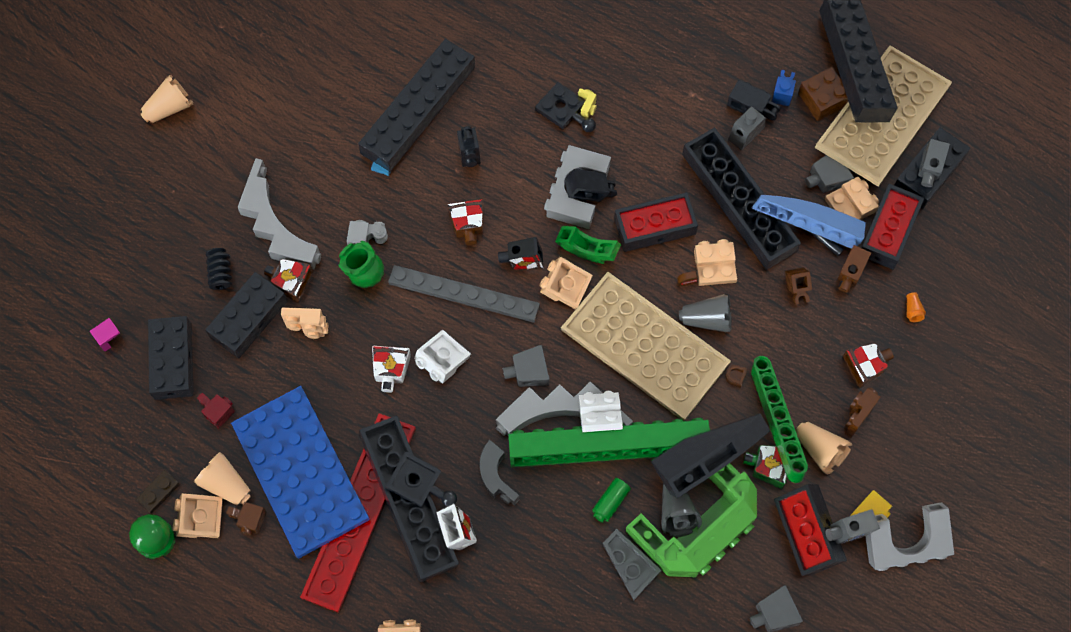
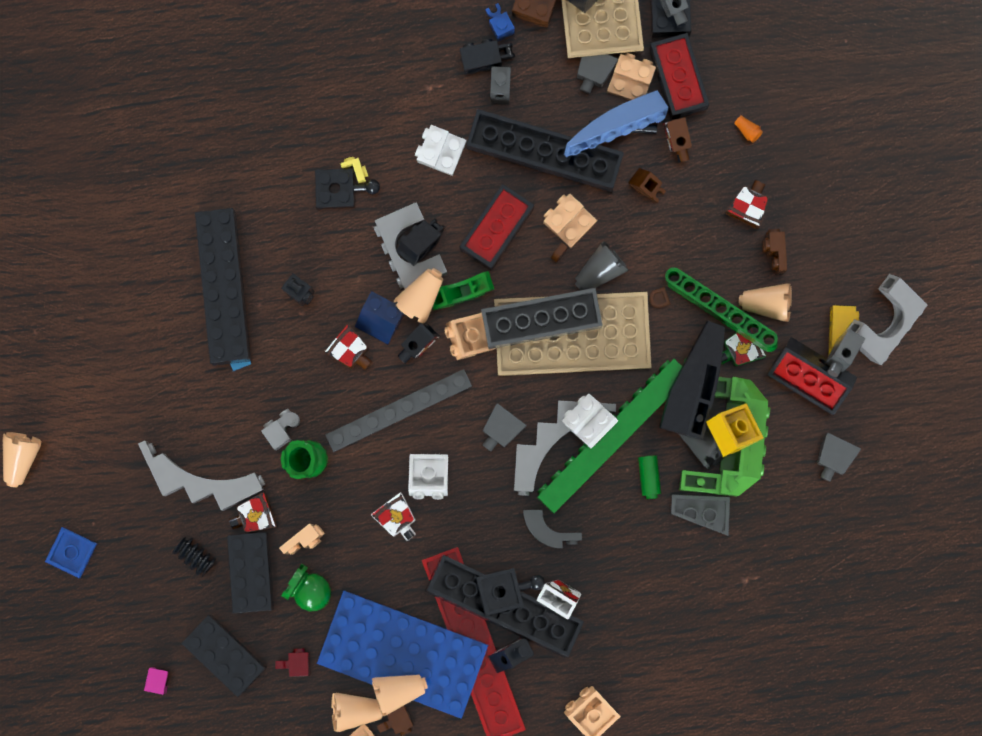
camera: 35 degrees left, 15 degrees up
none -> blue tile [45,527,97,578]
none -> green tile [281,564,331,612]
none -> dark blue slope [355,291,405,345]
none -> light nougat cone [372,674,428,717]
none -> light nougat cone [394,268,443,323]
none -> white plate [415,125,467,176]
none -> dark grey brick [481,288,603,349]
none -> black torso [488,638,534,673]
none -> yellow slope [706,403,764,457]

